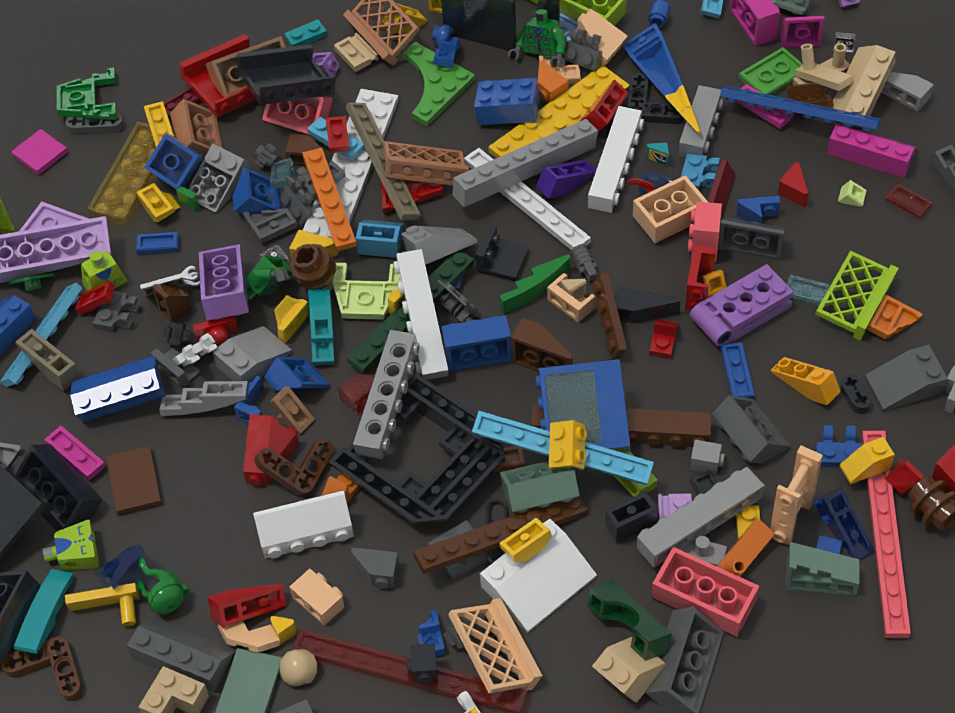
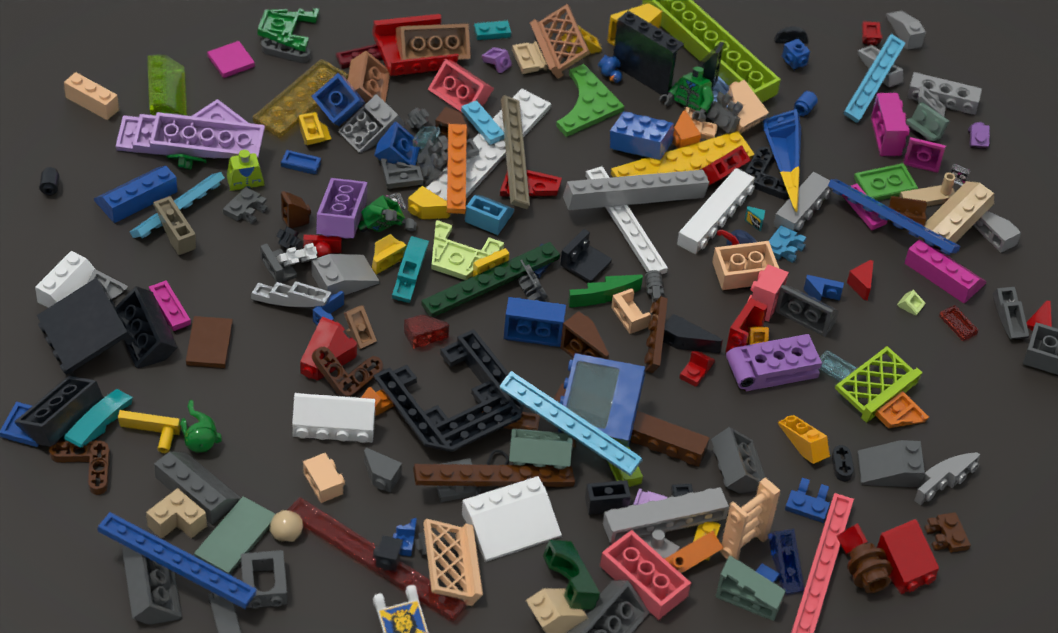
camera: 10 degrees right, 5 degrees down
lime torso [43,520,100,571] -> none
blue slope [70,356,166,422] -> none
red plate [75,280,115,315] -> none
clear blue plate [94,544,145,589] -> none
white flag [140,266,200,296] -> none
yellow plate [144,101,174,147] -> none
green tile [176,186,200,211] -> none
red slope [208,583,286,627] -> none
light nougat tile [218,621,280,653] -> none
black panel [236,44,336,105] -> none
blue slope [264,357,330,391] -> none
yellow slope [270,616,297,644] -> none
reddish brown piece [290,244,336,290] -> none
red plate [326,116,350,153] -> none
light grey brick [353,330,420,459] -> none
nougat fence [383,141,469,185] -> none
white brick [393,249,448,380] -> none
light grey slope [401,226,478,265] -> none
blue slope [434,37,458,67] -> none
yellow slope [499,518,552,562] -> none
dark purple slope [536,160,596,199] -> none
yellow bracket [549,420,587,470] -> none
tan slope [560,279,586,299] -> none
light grey brick [690,440,725,475] -> none
dark red tile [708,160,735,219] -> none
blue tile [720,342,755,400] -> none
tan piece [795,44,853,91] -> none
yellow slope [839,437,895,485] -> none

